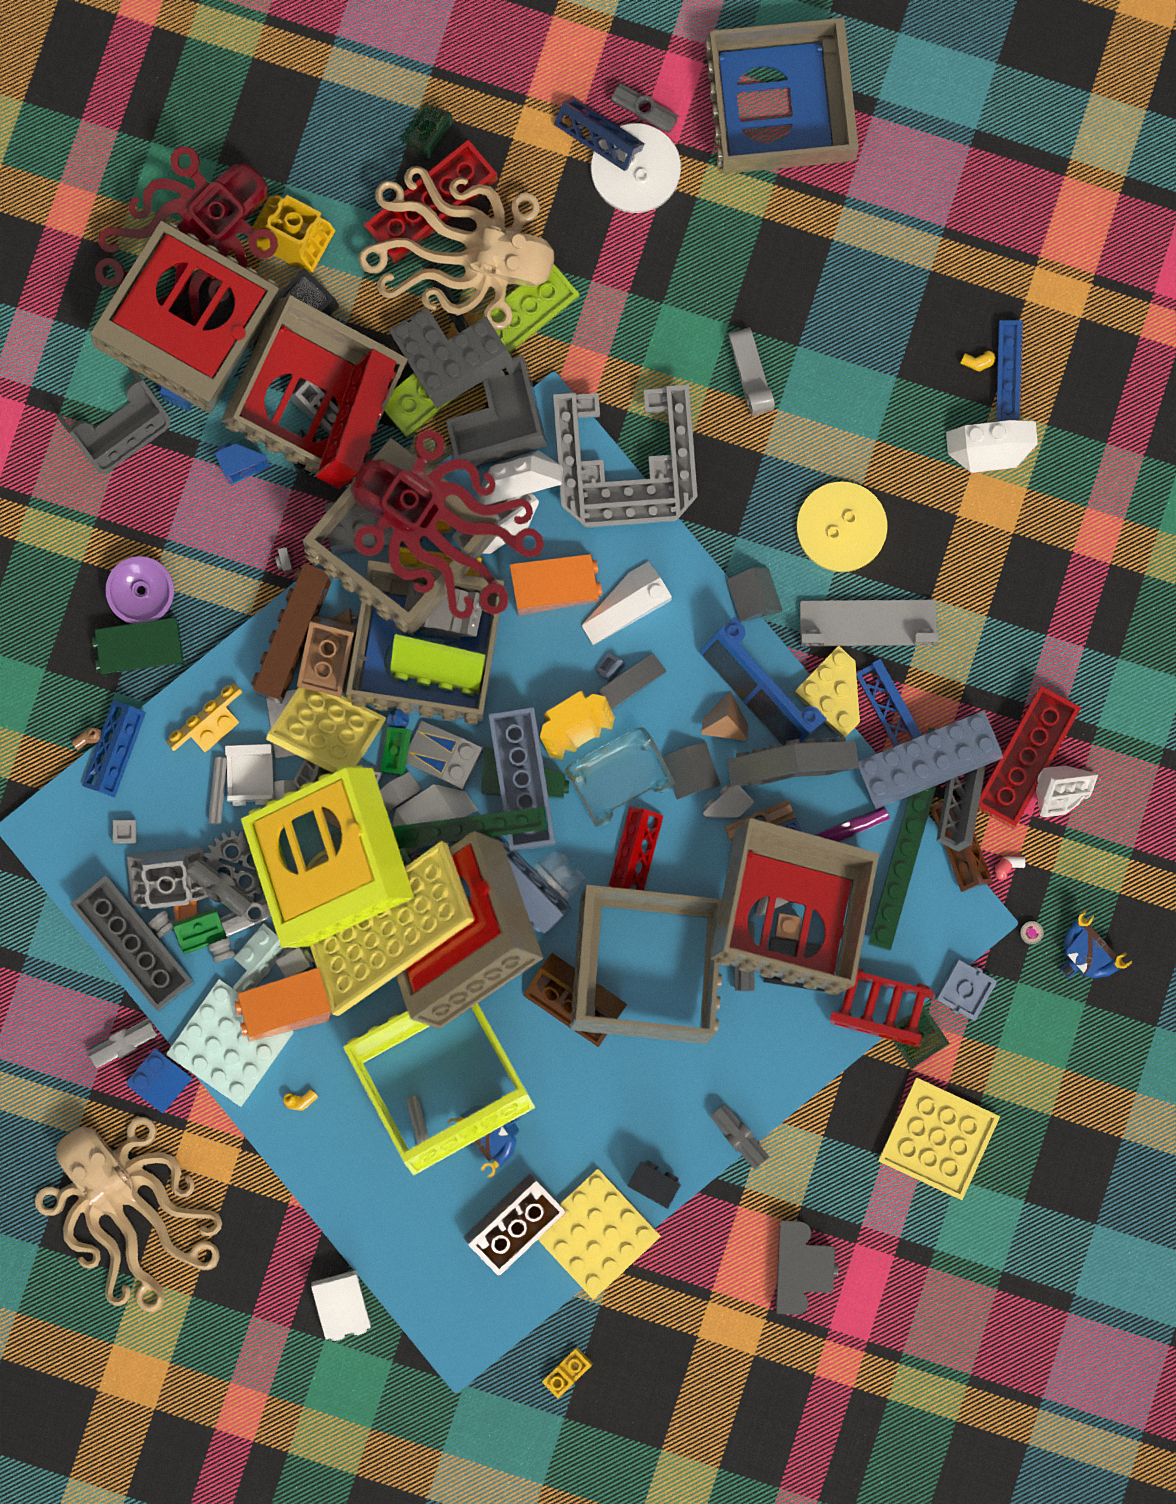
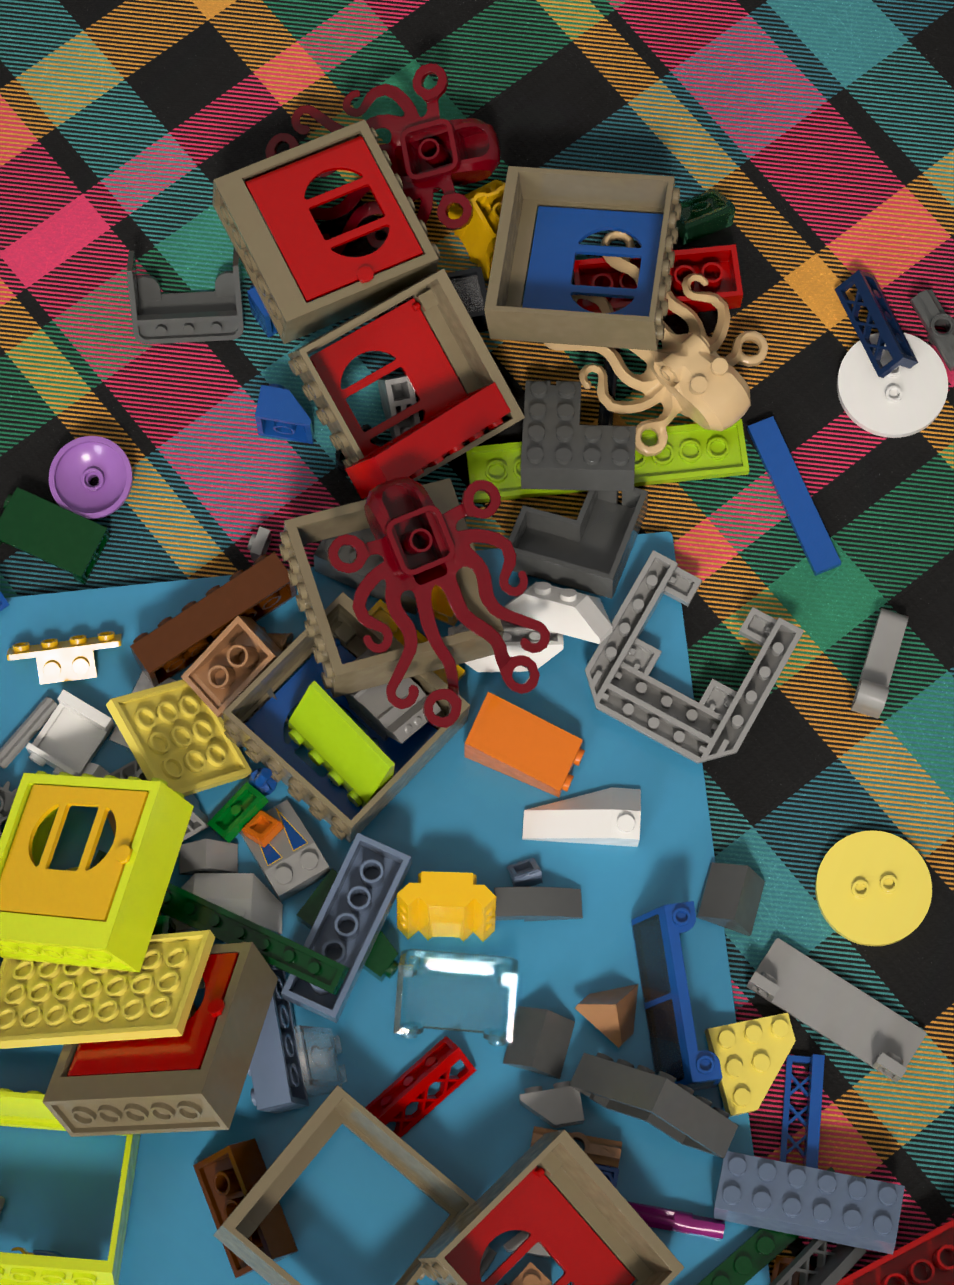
camera: 30 degrees right, 10 degrees down
none -> orange tile [241,810,284,848]
none -> dark tan door [484,166,681,351]
none -> blue tile [747,416,841,576]

